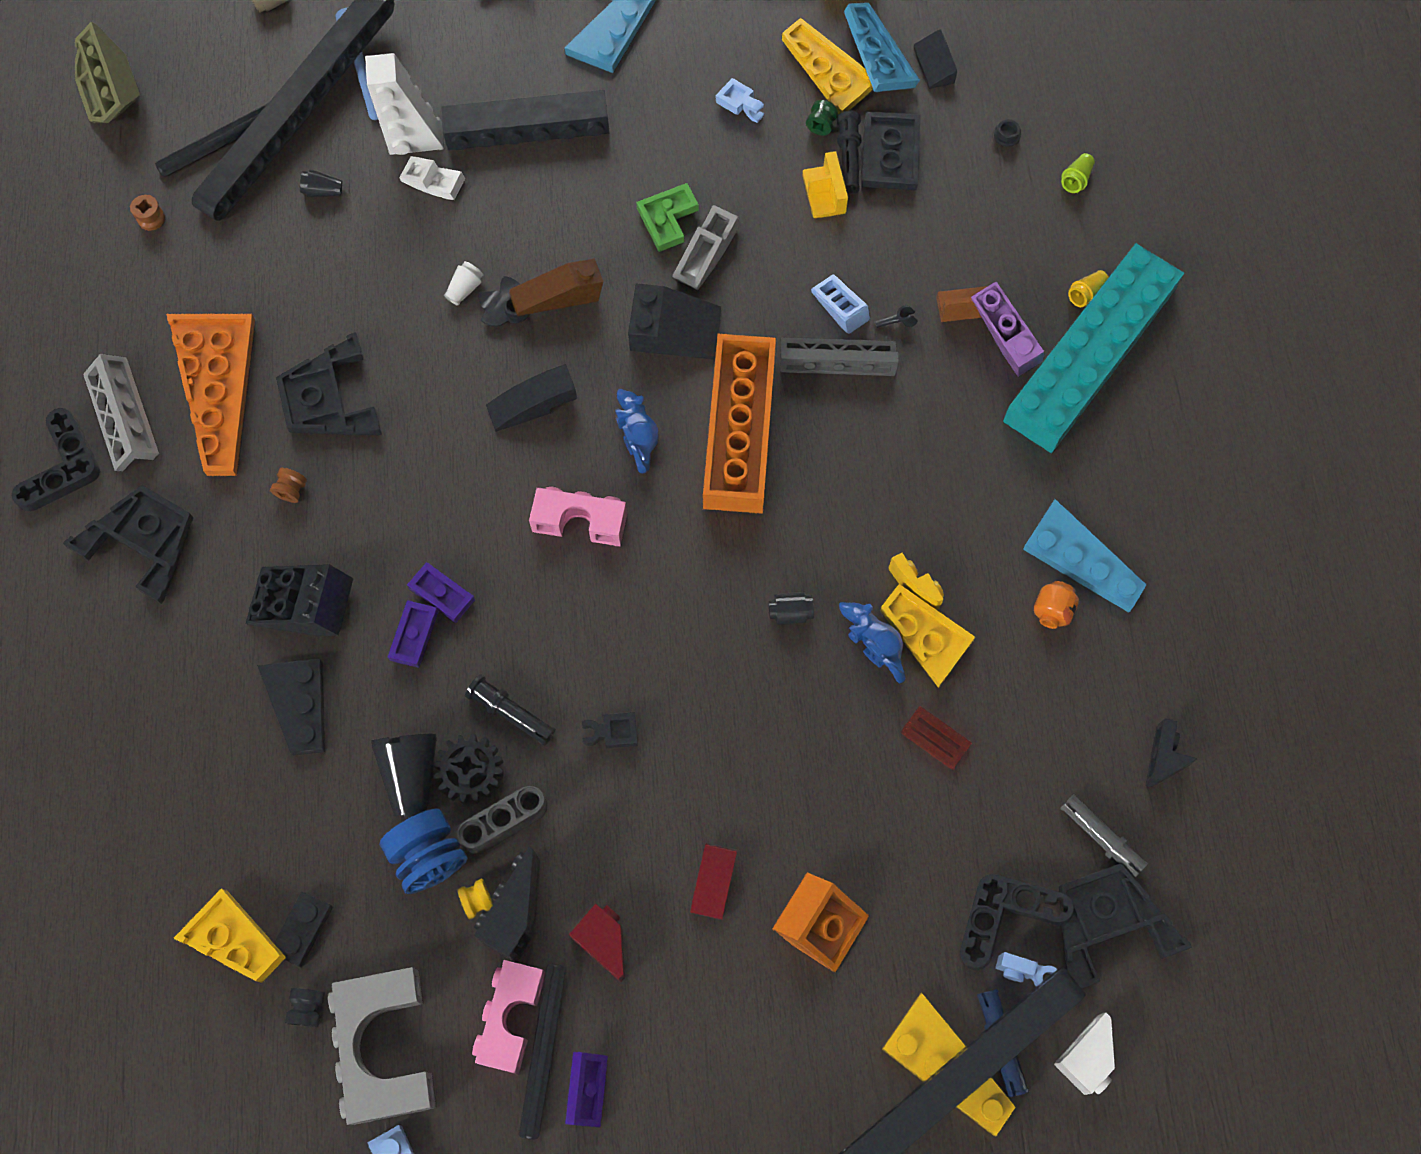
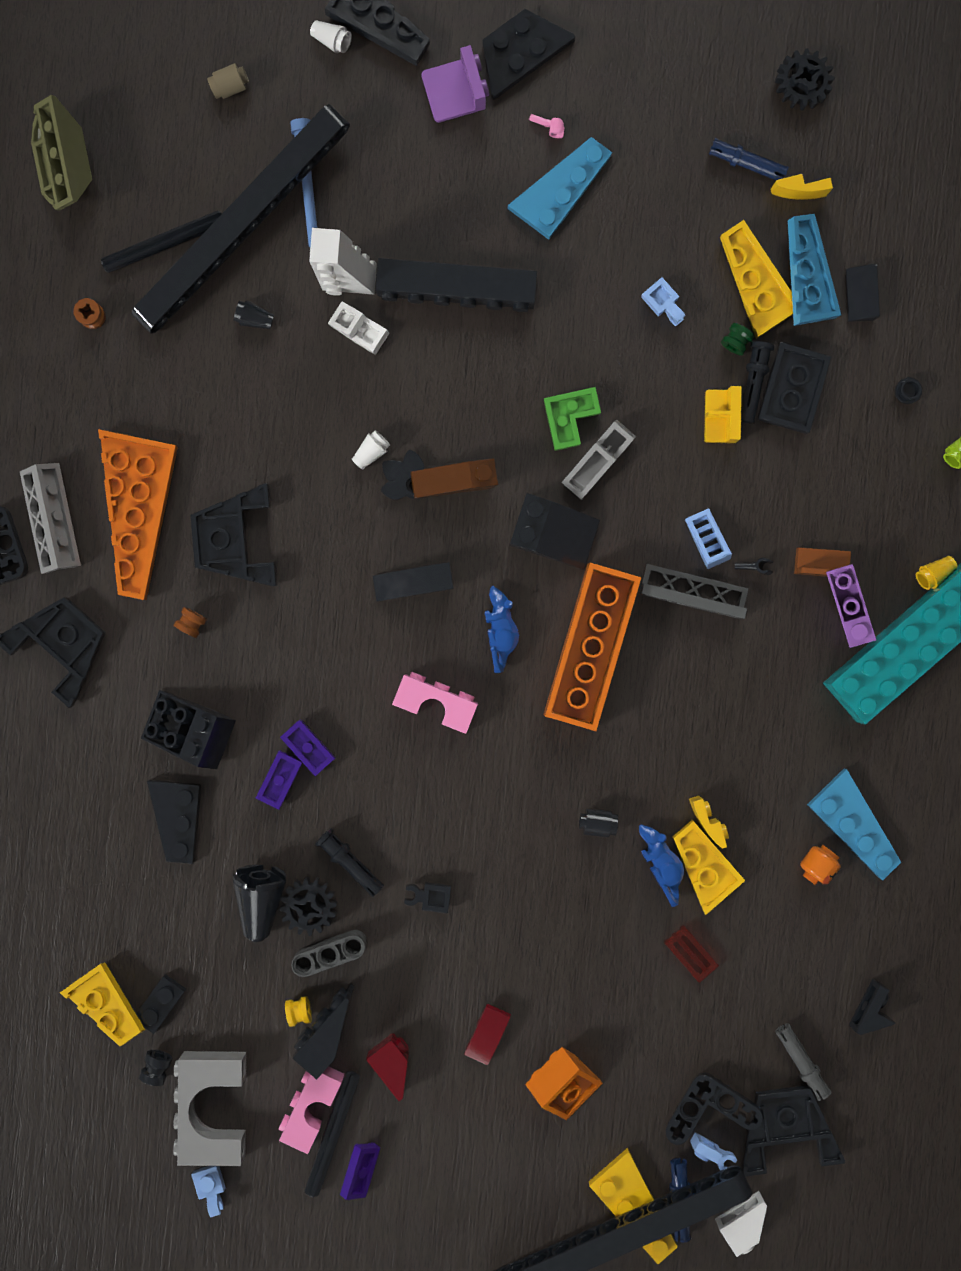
camera: 10 degrees right, 20 degrees up
blue wheel [379,809,468,894] -> none

